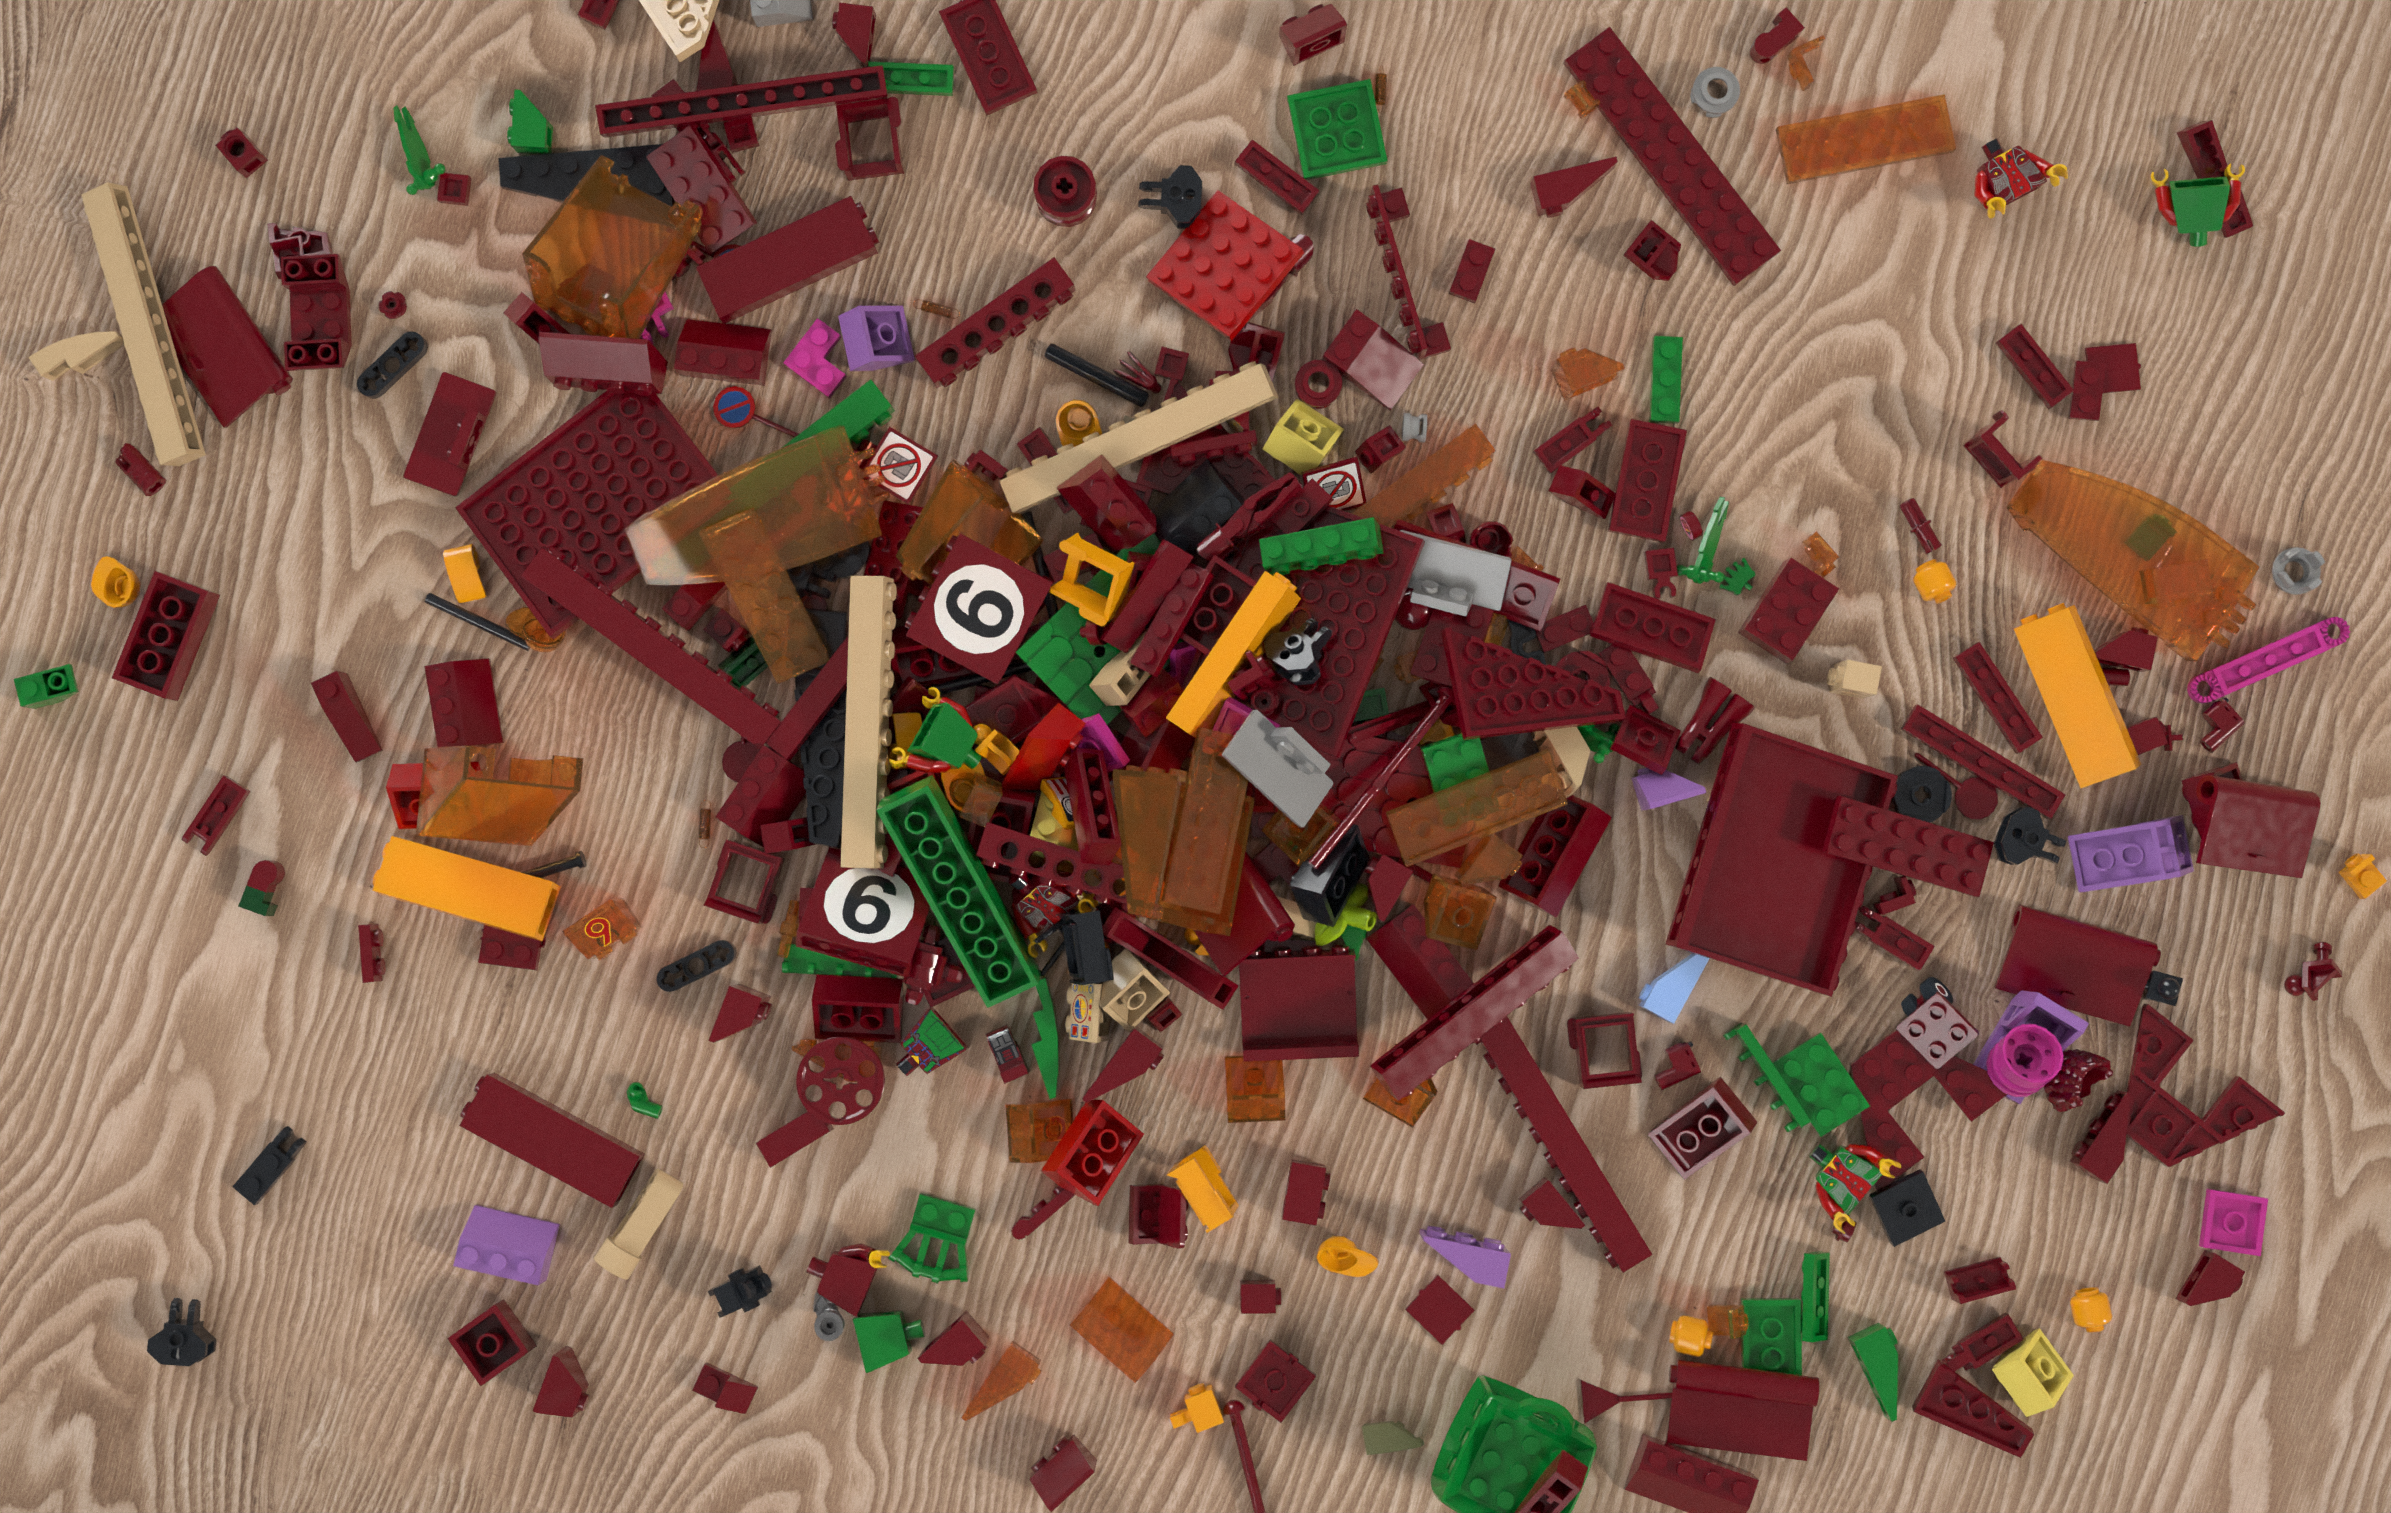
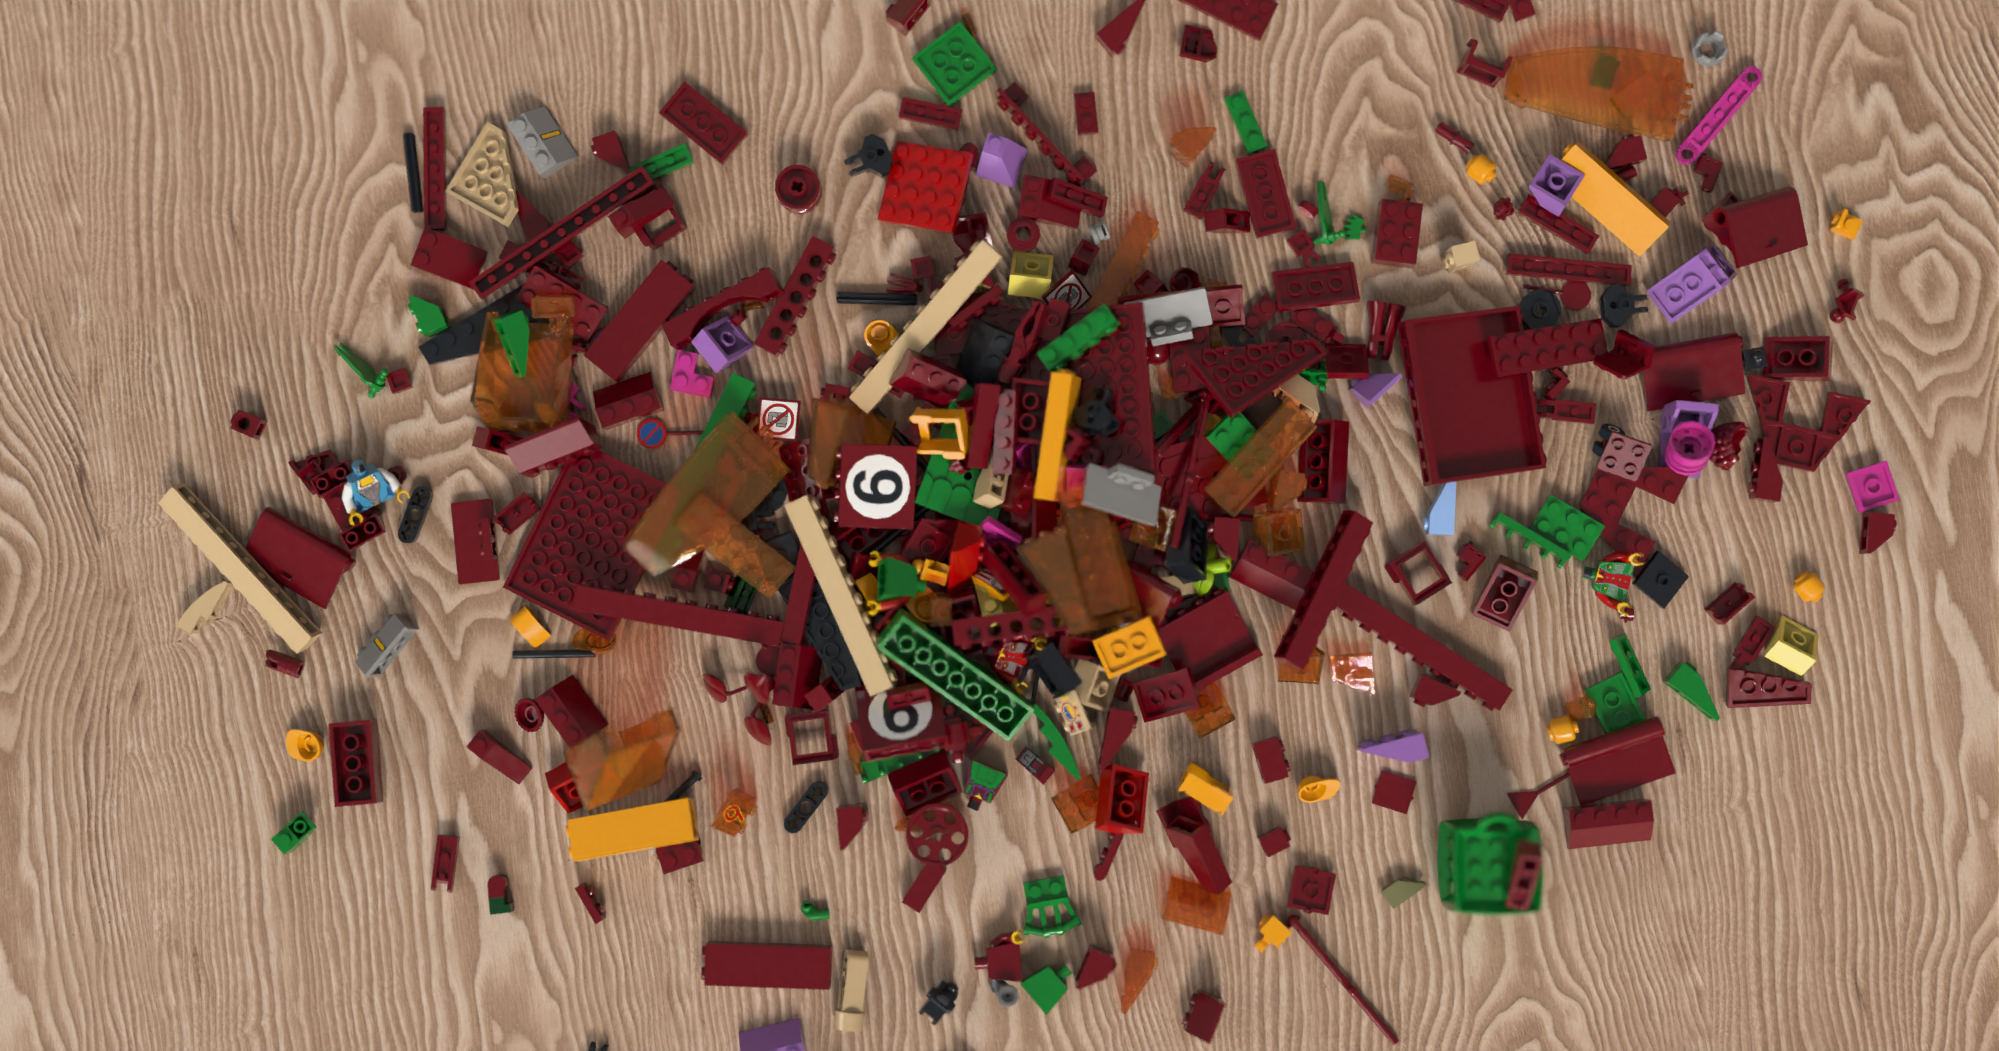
camera: 25 degrees left, 0 degrees up
none -> torso [342,460,410,526]
none -> light grey slope [355,614,419,678]
none -> dark red slope [410,227,488,290]
none -> dark red hinge [492,492,541,535]
none -> green slope [493,310,530,377]
none -> dark red hat [514,698,545,732]
none -> clear orange plate [531,295,576,318]
none -> dark red slope [608,187,676,239]
none -> dark red arch [661,267,785,350]
none -> dark red plant [703,672,775,745]
none -> dark red plate [729,309,748,327]
none -> dark red plate [886,682,931,709]
none -> medium lavender slope [976,132,1027,189]
none -> dark red plate [1047,177,1108,218]
none -> light orange tile [1092,616,1167,679]
none -> dark red plate [1132,667,1202,723]
none -> dark red slope [1164,815,1232,895]
none -> clear orange slope [1330,652,1375,695]
none -> dark red plant [1493,197,1514,221]
none -> medium lavender slope [1529,154,1585,217]
none -> dark red bracket [1593,329,1655,379]
none -> dark red slope [1763,336,1833,382]

